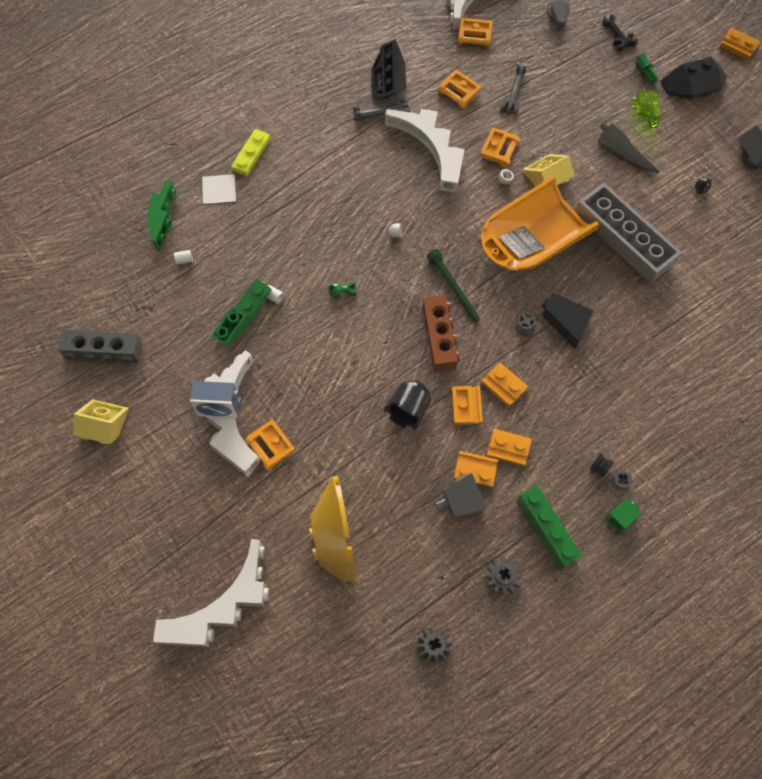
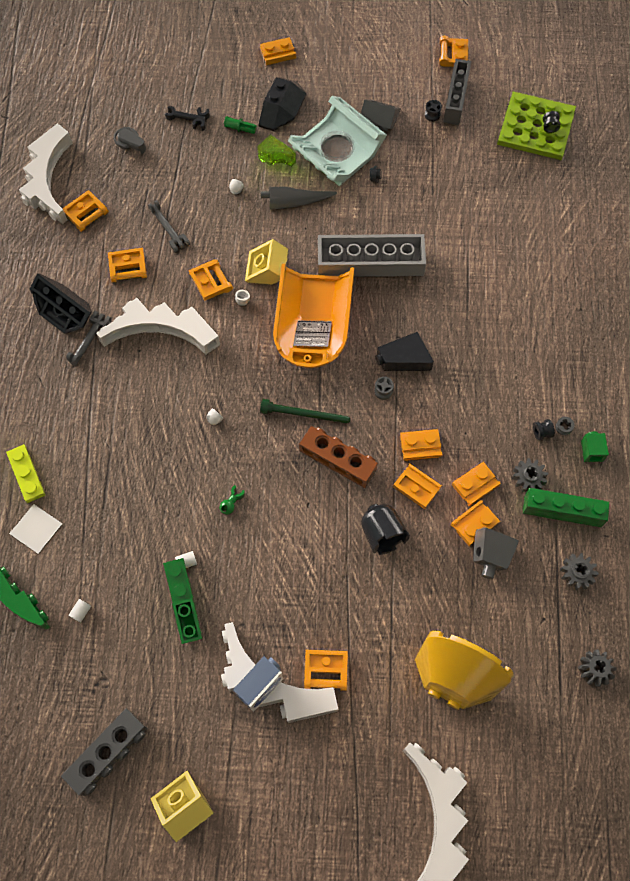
camera: 50 degrees left, 0 degrees up
none -> white hinge [229,179,244,194]
none -> light aqua panel [288,96,387,186]
none -> dark grey gear [512,458,548,492]

